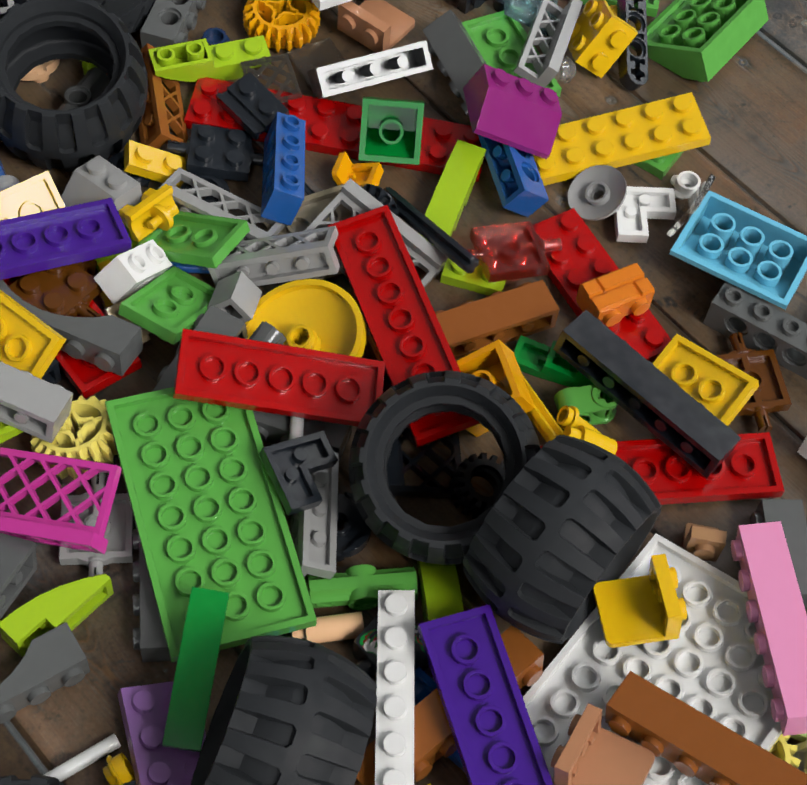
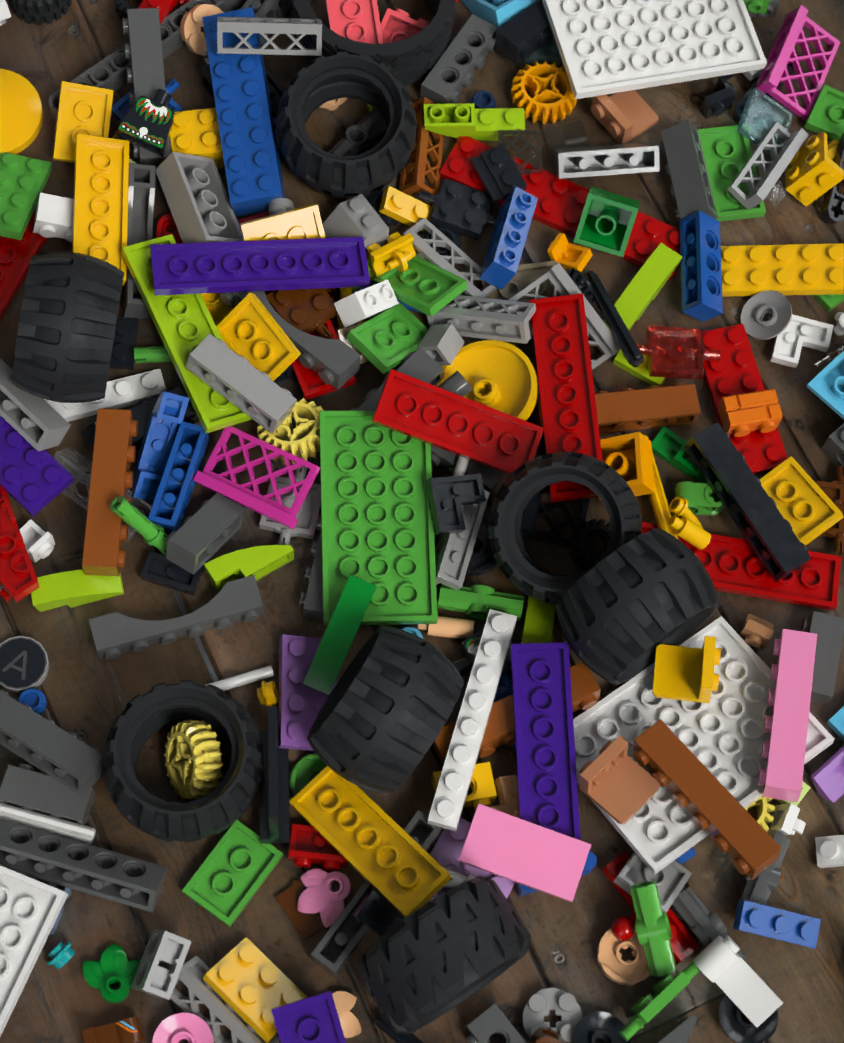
camera: 15 degrees right, 10 degrees up
magenta slope [463,64,562,159] -> none

